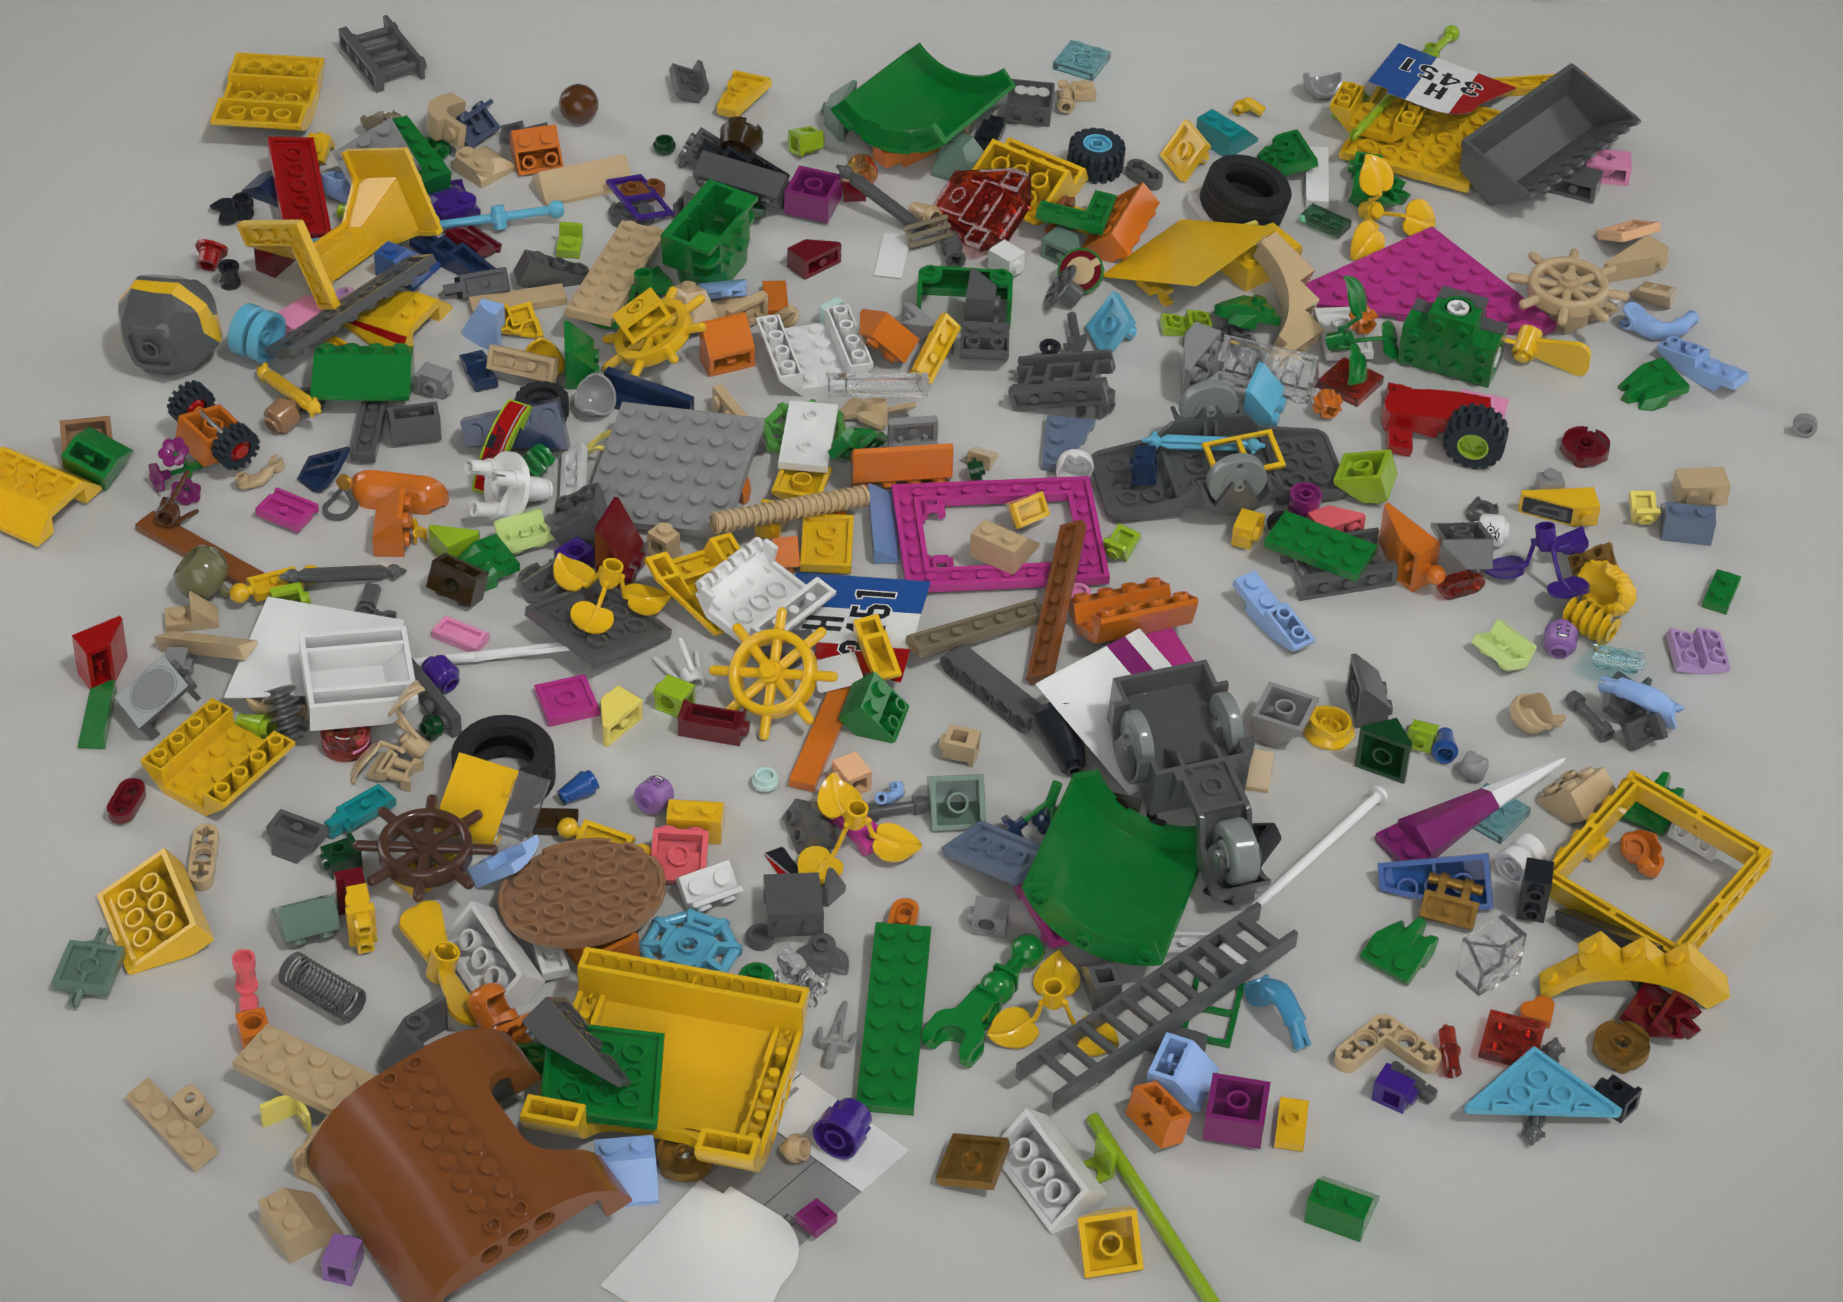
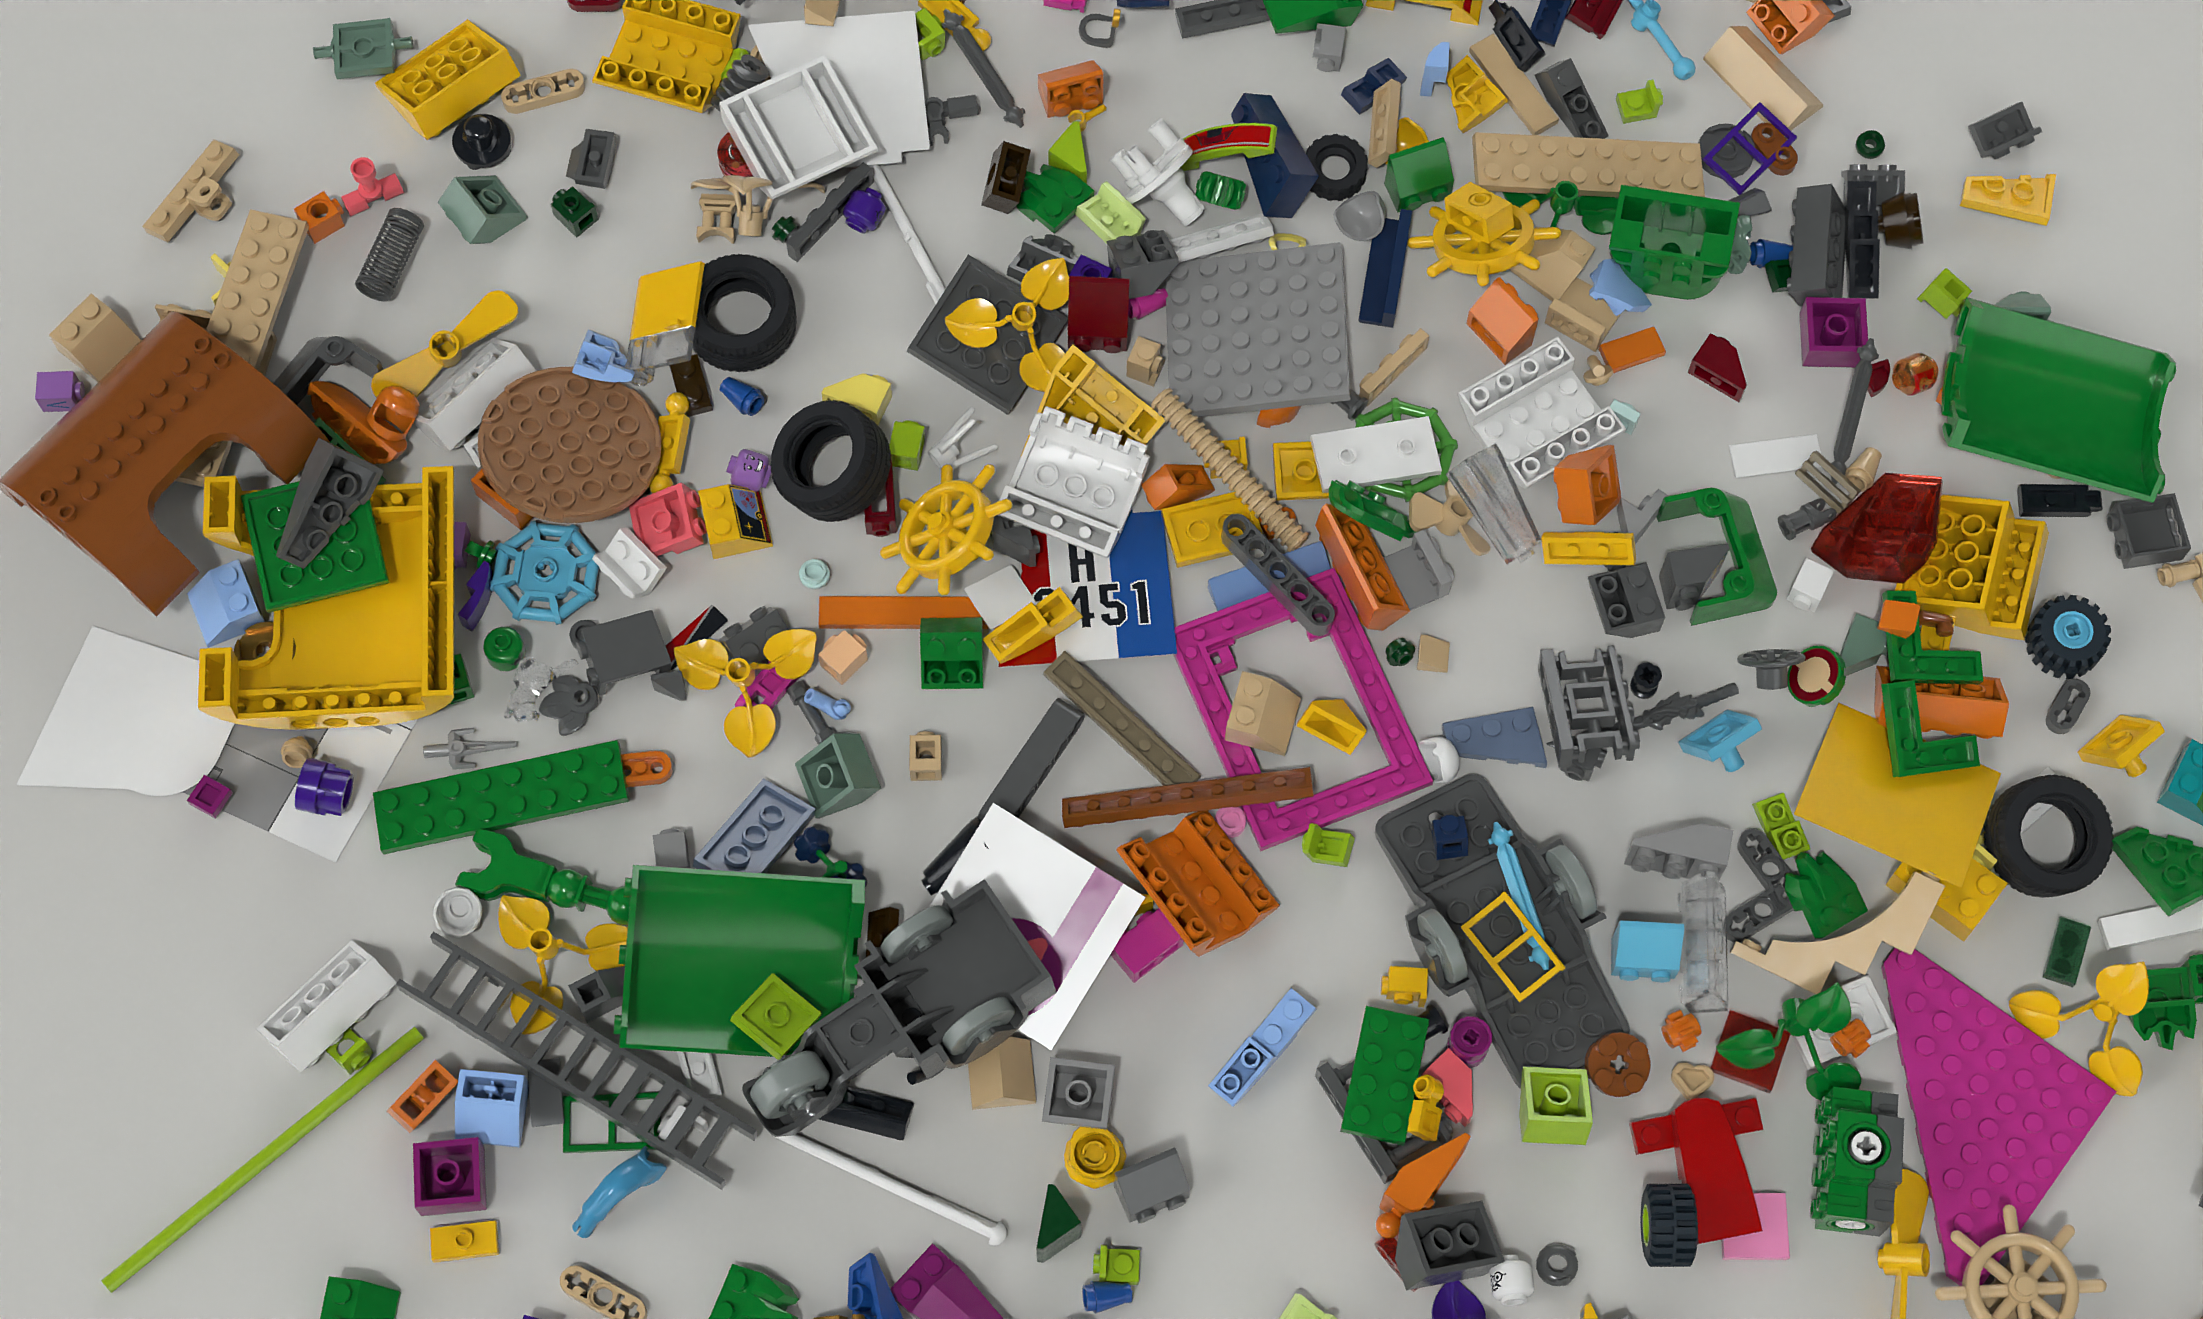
camera: 75 degrees right, 25 degrees up
teal hinge [324,784,396,839] -> none
yellow hips [334,867,378,954] -> none
orange brick [350,470,449,515] -> none
reddish brown brick [353,794,498,903] -> none
dark grey slope [386,401,442,446] -> none
bright pink tile [431,616,490,652] -> none
dark pink tile [534,674,600,727] -> none
reddish brown piece [559,84,599,124] -> none
sand green slope [931,132,984,185] -> none
pearl gold plate [936,1133,1010,1190] -> none
yellow slope [1077,1205,1144,1278] -> none
none -> white hair [433,887,483,938]
none -> black plate [452,114,511,170]
none -> lime plate [730,973,822,1060]
none -> black tyre [770,400,891,522]
none -> dark grey beam [1221,514,1335,636]
none -> yellow plate [1407,1075,1444,1141]
none -> dark orange plate [1585,1032,1651,1097]
none -> tan tile [1671,1062,1714,1101]
none -> orange slope [1877,600,1921,639]
none -> green plate [1881,680,1980,777]

